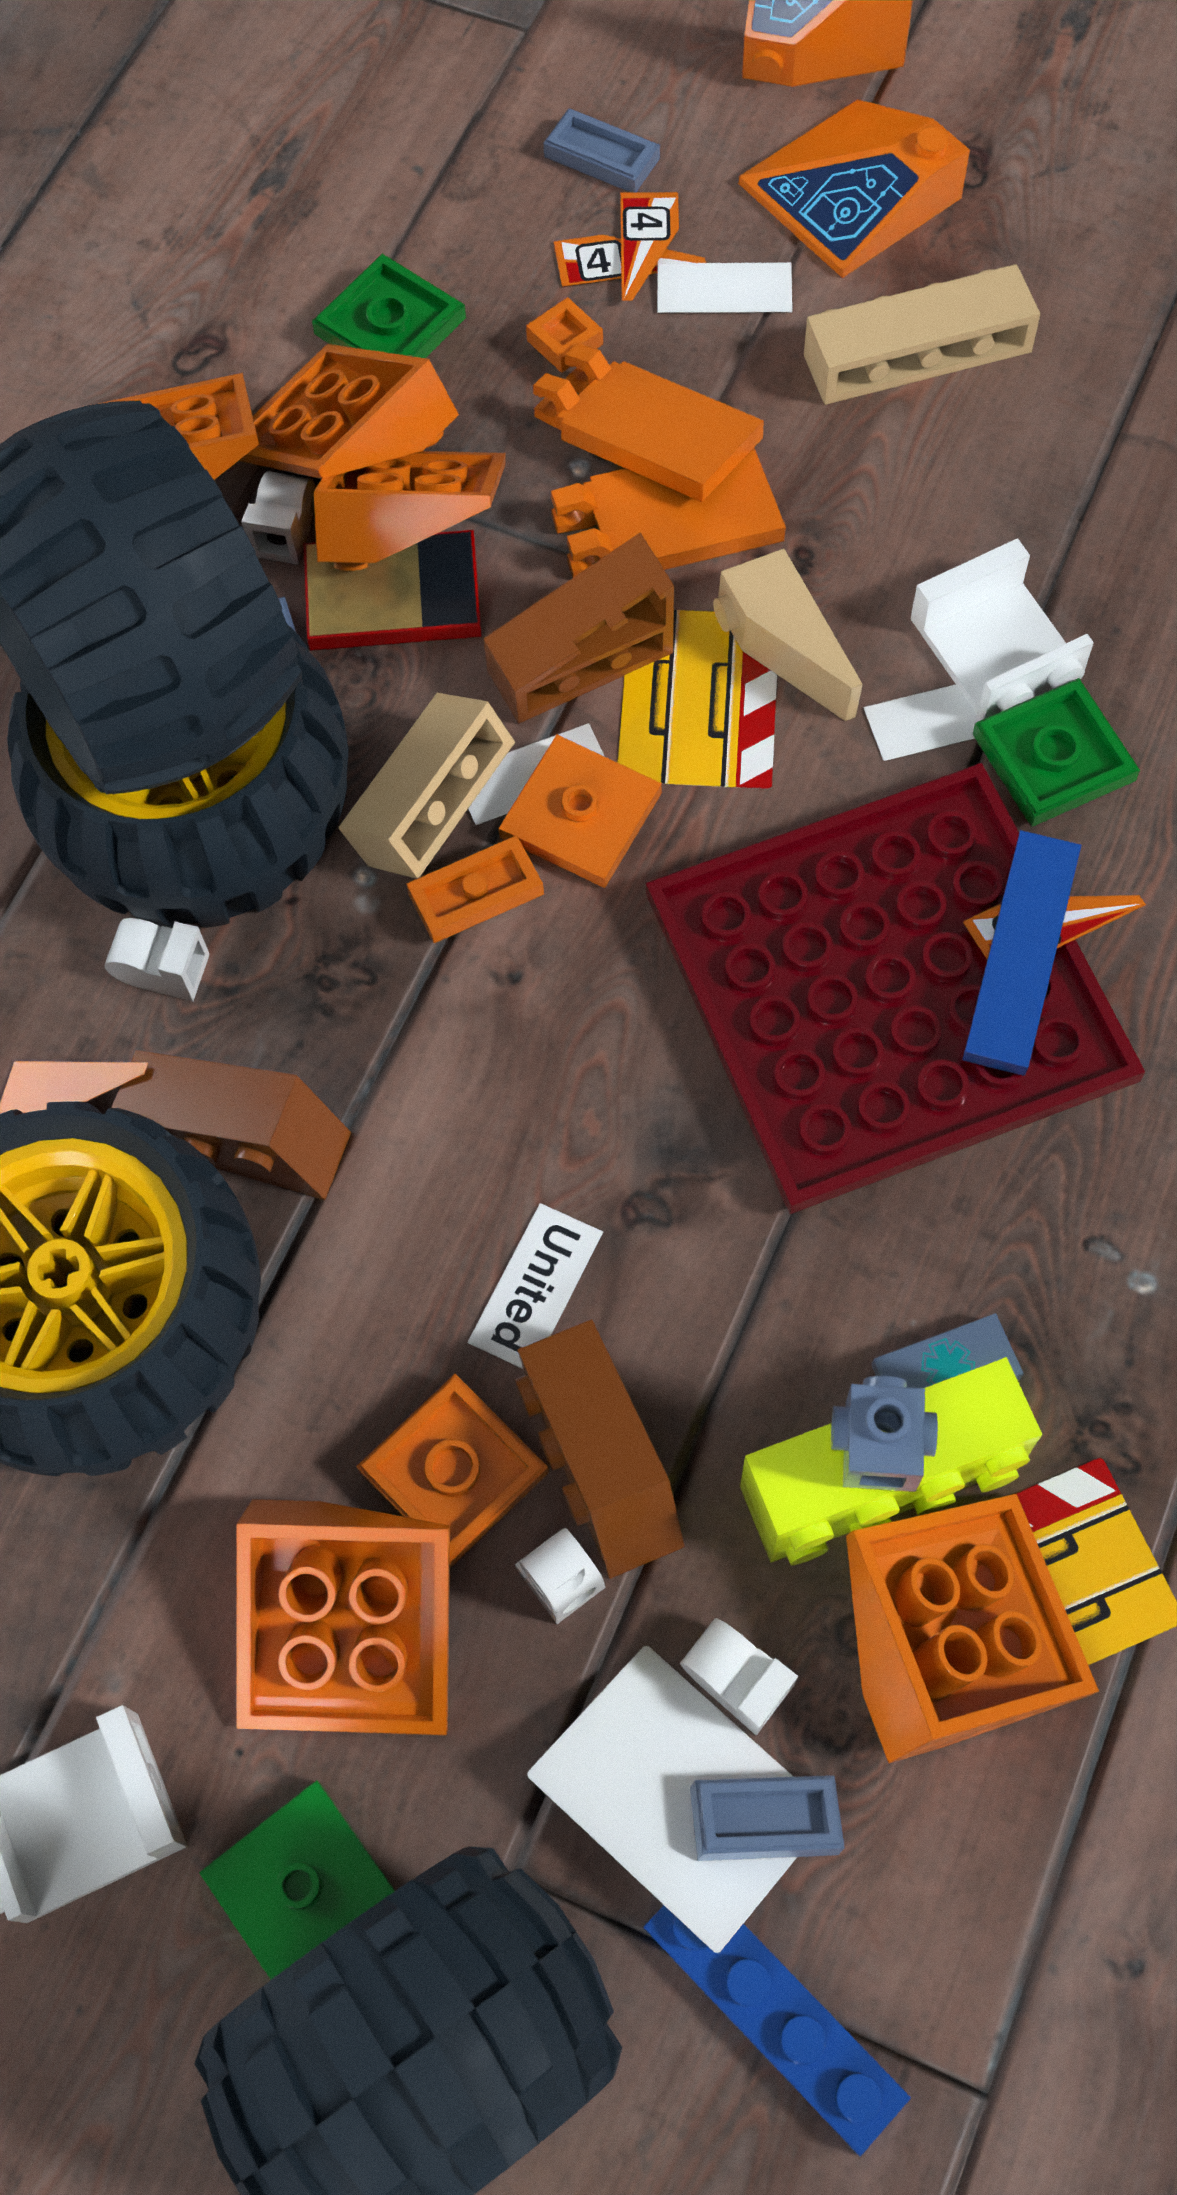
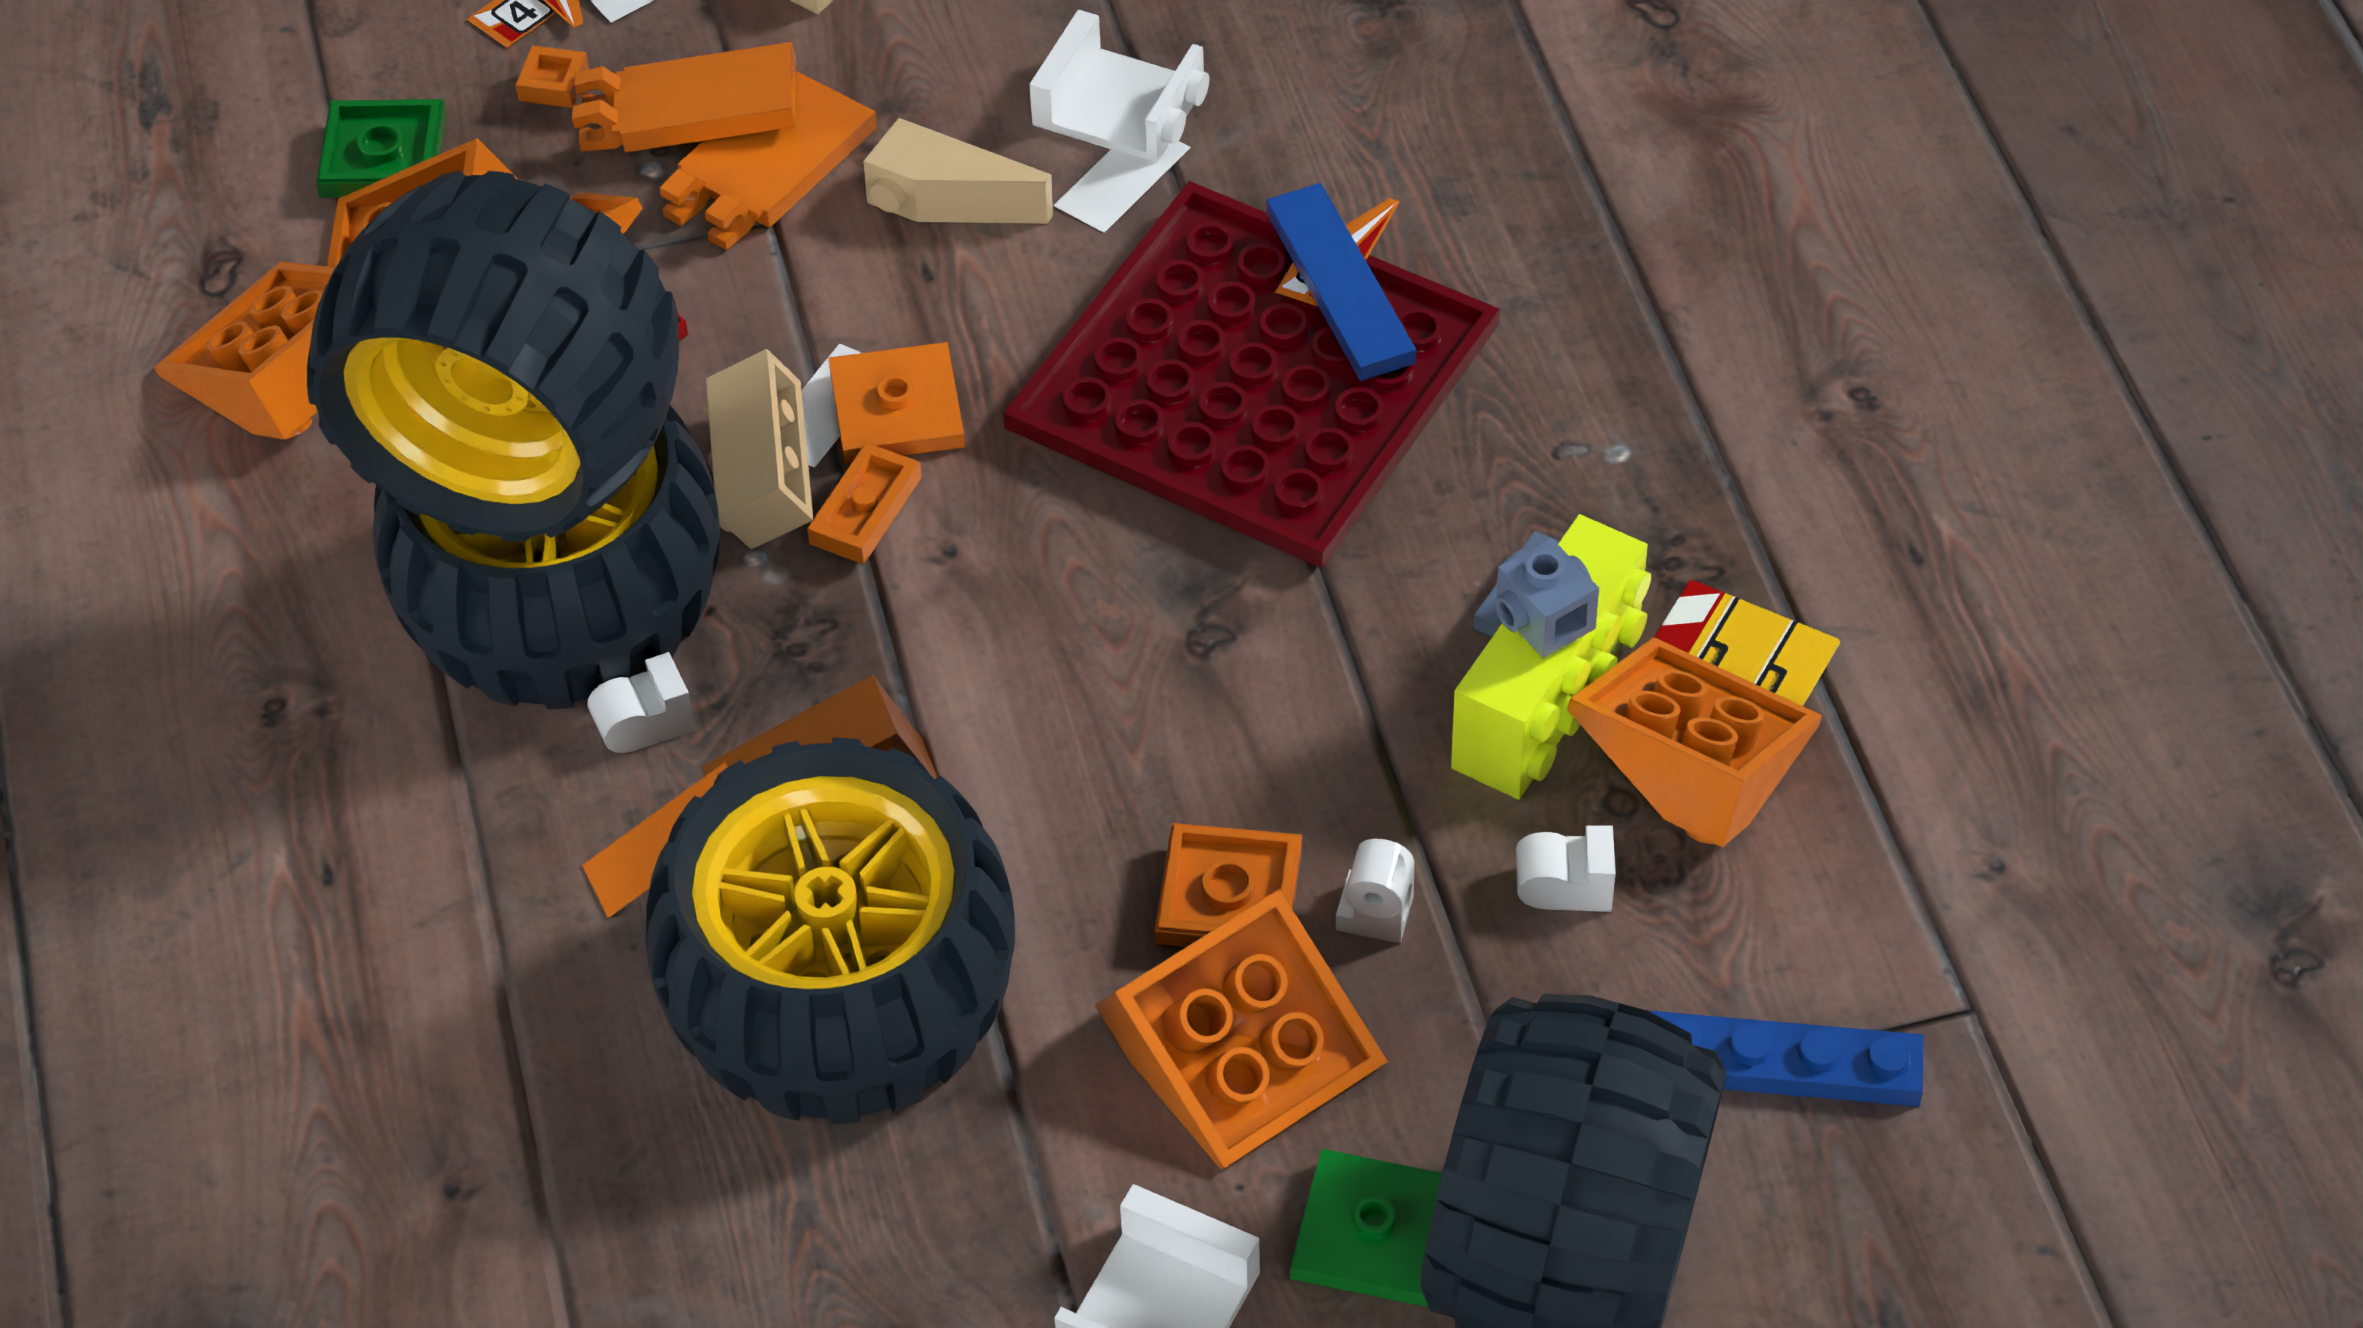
camera: 40 degrees left, 15 degrees down
white sticker [467,1203,603,1369] -> none
dark orange wedge [483,533,674,724] -> none
dark orange wedge [514,1319,685,1579] -> none
white sticker [527,1646,797,1953] -> none
yellow sticker [618,610,777,789] -> none
sand blue tile [690,1775,845,1861] -> none
green plate [972,678,1140,827] -> none

